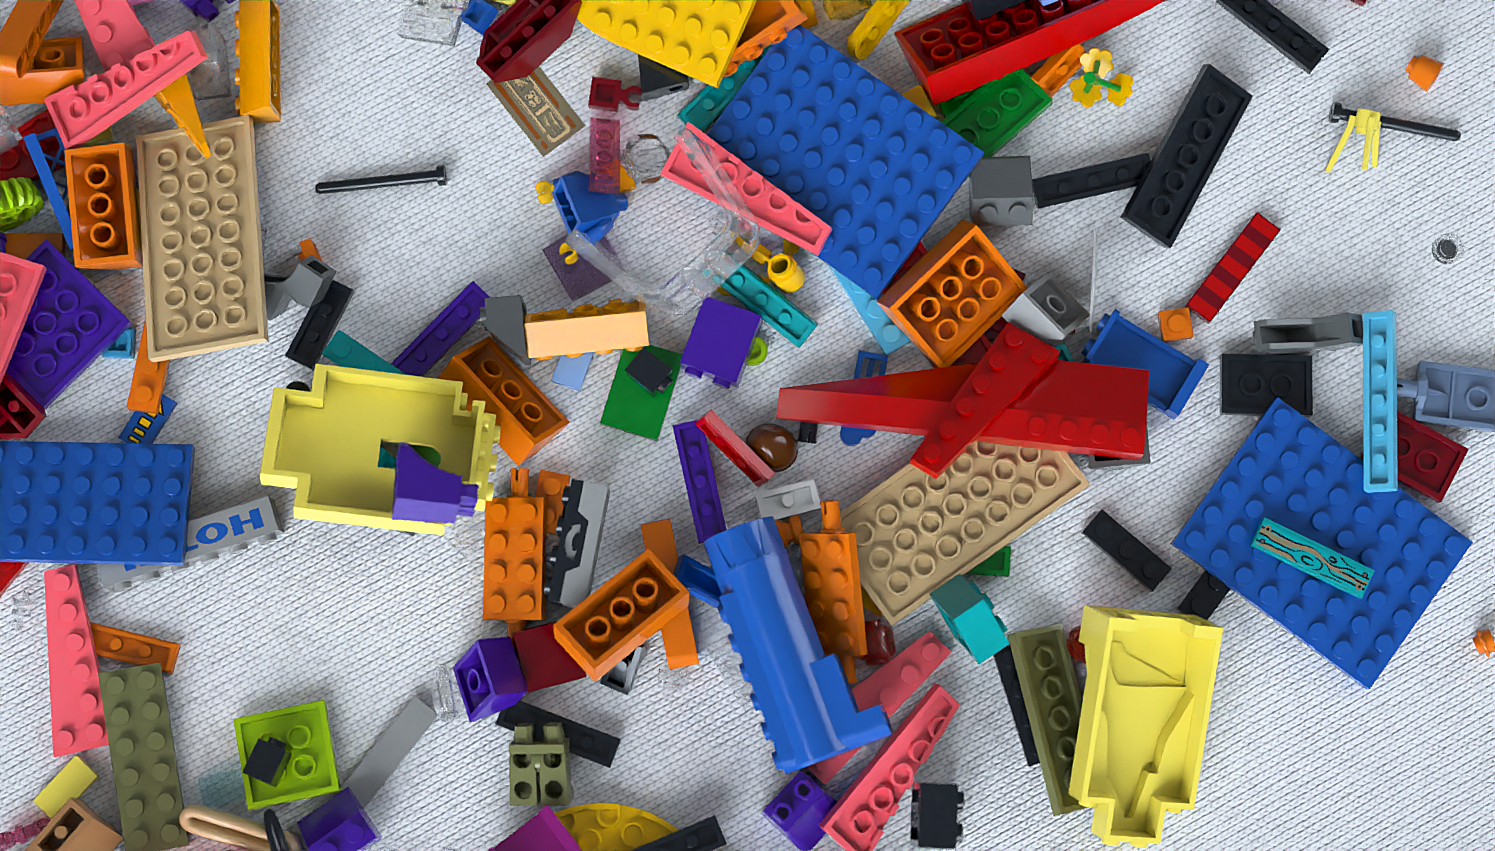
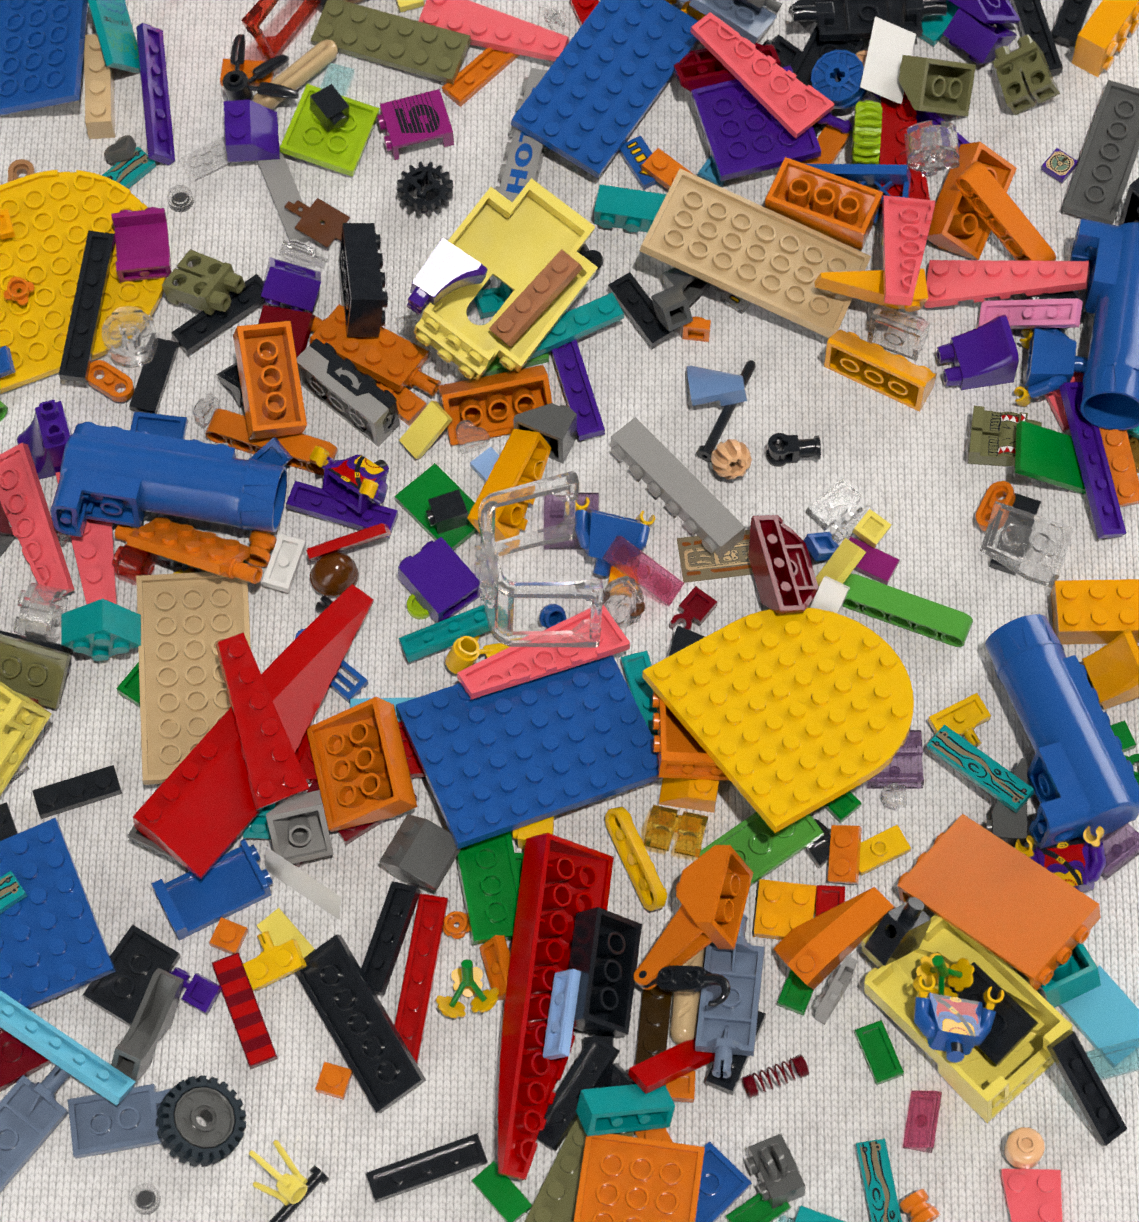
camera: 120 degrees right, 15 degrees down
none -> clear brick [13,583,68,644]
none -> sand blue tile [67,1084,172,1159]
none -> orange plate [87,360,134,402]
none -> clear brick [102,306,158,368]
none -> black tile [129,337,179,414]
none -> blue tile [130,412,188,440]
none -> wheel [156,1075,246,1167]
none -> dark purple plate [169,967,223,1013]
none -> yellow plate [243,931,307,991]
none -> light yellow tile [256,908,315,958]
none -> reddish brown piece [284,198,350,248]
none -> torso [309,446,389,514]
none -> orange plate [315,1062,353,1100]
none -> black brick [338,223,388,337]
none -> magenta panel [377,89,454,160]
none -> red tile [395,894,448,1065]
none -> black gear [397,162,453,216]
none -> light yellow tile [399,401,453,459]
none -> orange plate [443,911,470,939]
none -> clear tile [456,420,490,454]
none -> nougat plate [489,249,583,347]
none -> blue plate [539,604,566,629]
none -> teal brick [594,184,667,233]
none -> light grey brick [611,417,745,558]
none -> medium blue slope [687,366,747,406]
none -> light nougat piece [711,439,752,480]
none -> black connector [766,433,821,467]

